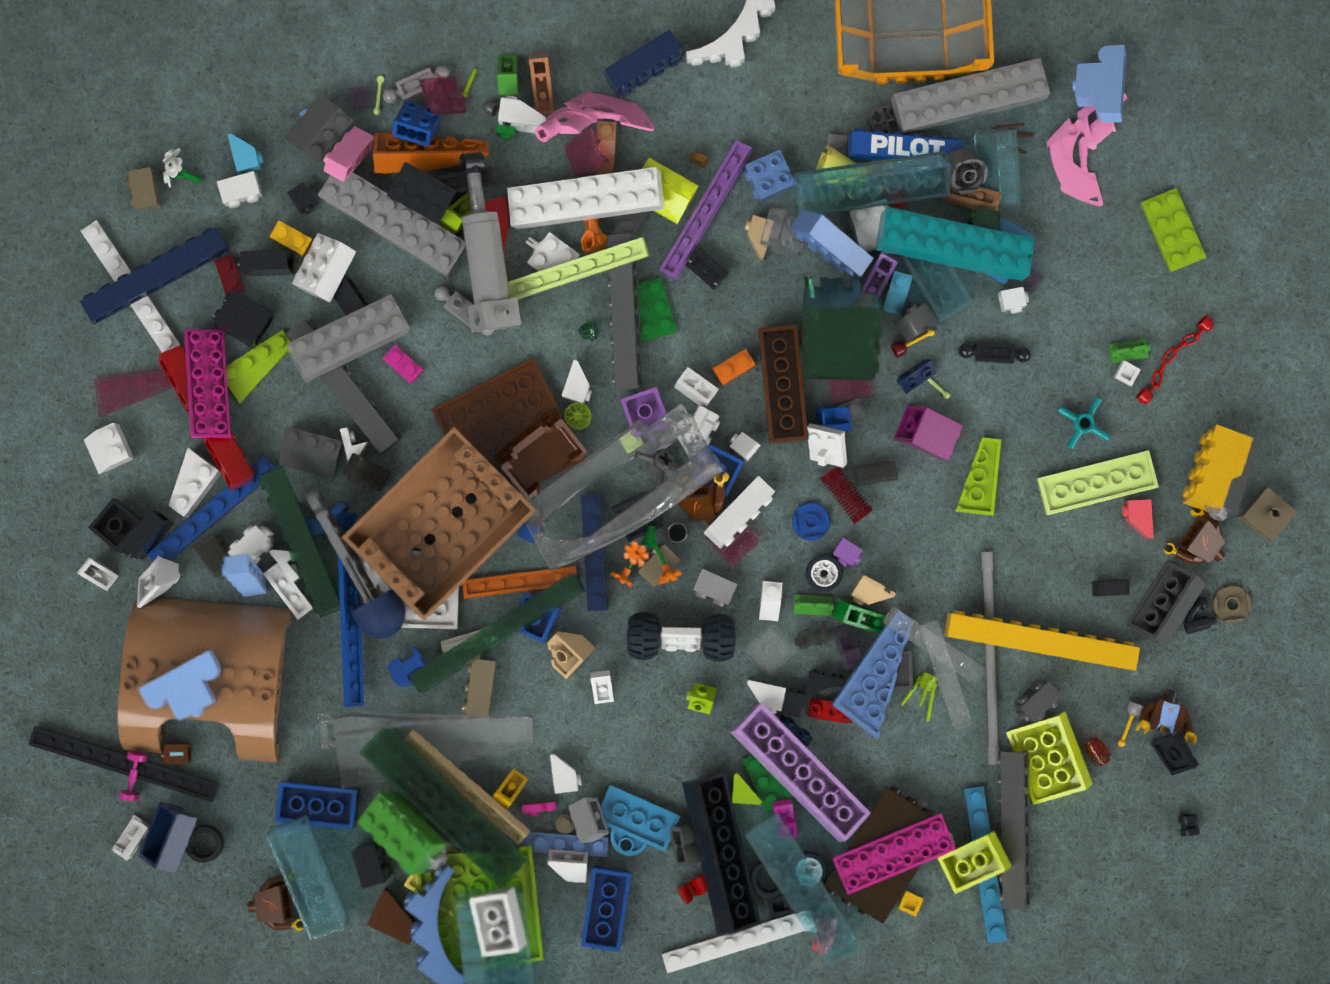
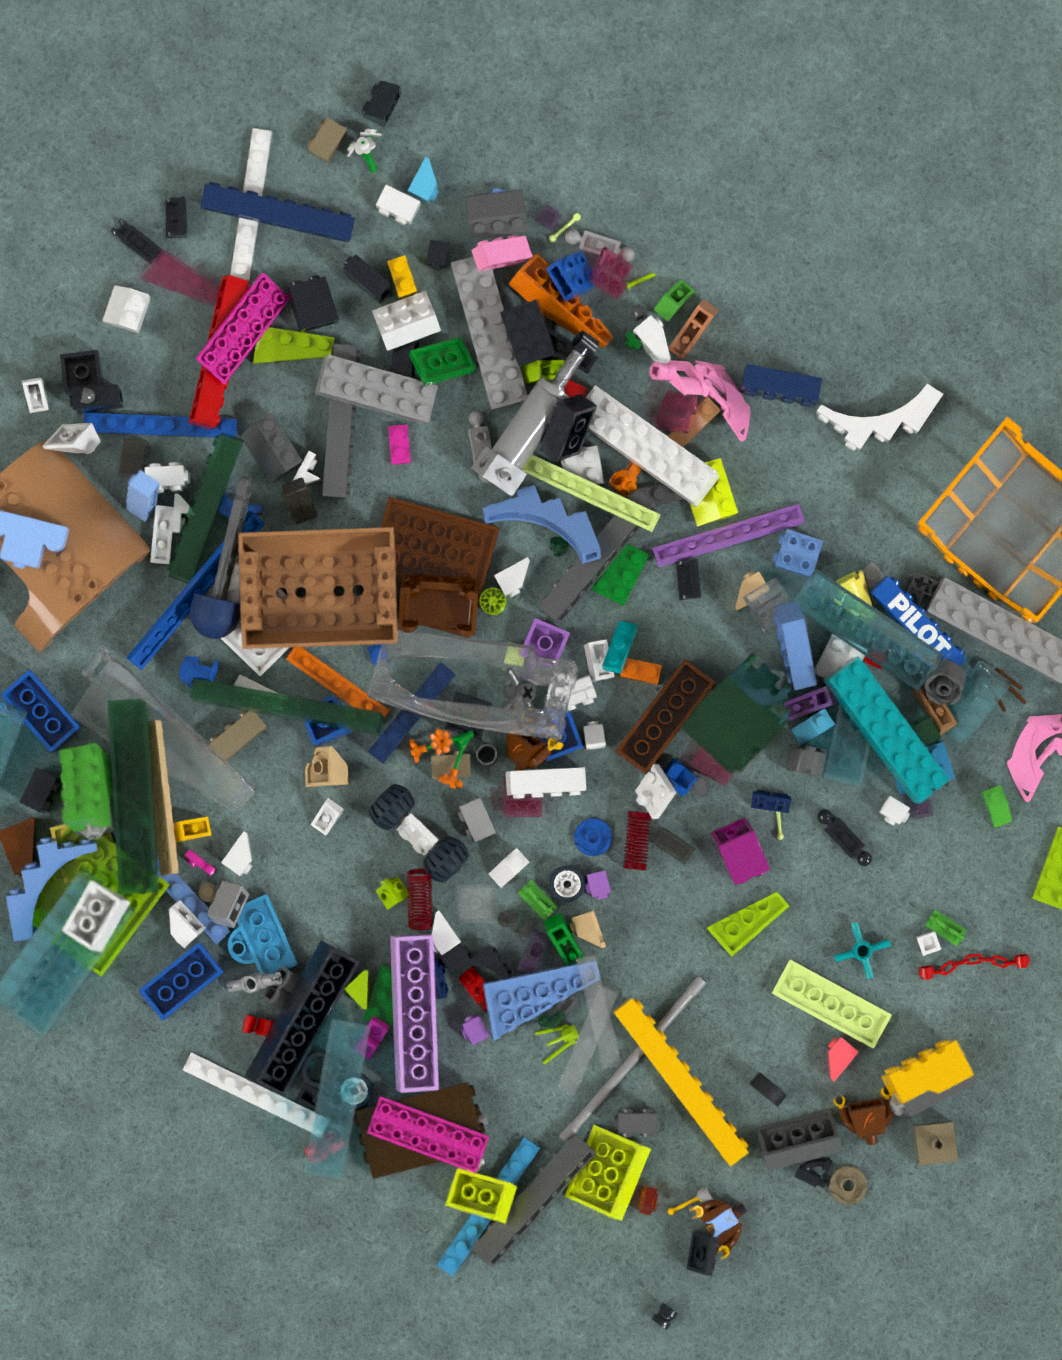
camera: 40 degrees right, 0 degrees up
white wedge [168,448,221,518] -> none
dark red plate [214,254,246,295] -> none
pearl gold tile [689,152,709,167] -> none
hinge [891,329,935,358] -> none
yellow plate [897,890,924,917] -> none
none -> dark grey hinge [81,387,95,404]
none -> black hinge [111,218,162,264]
none -> black hinge [165,197,187,239]
none -> light grey pin [227,972,282,993]
none -> black slope [362,80,401,128]
none -> dark red piece [407,868,433,931]
none -> green plate [409,337,477,386]
none -> medium lavender brick [461,1014,490,1045]
none -> medium blue arch [482,485,601,564]
none -> clear green arm [537,1009,566,1028]
none -> black brick [540,394,598,462]
none -> teal plate [602,621,638,673]
none -> bright green slope [980,785,1012,828]

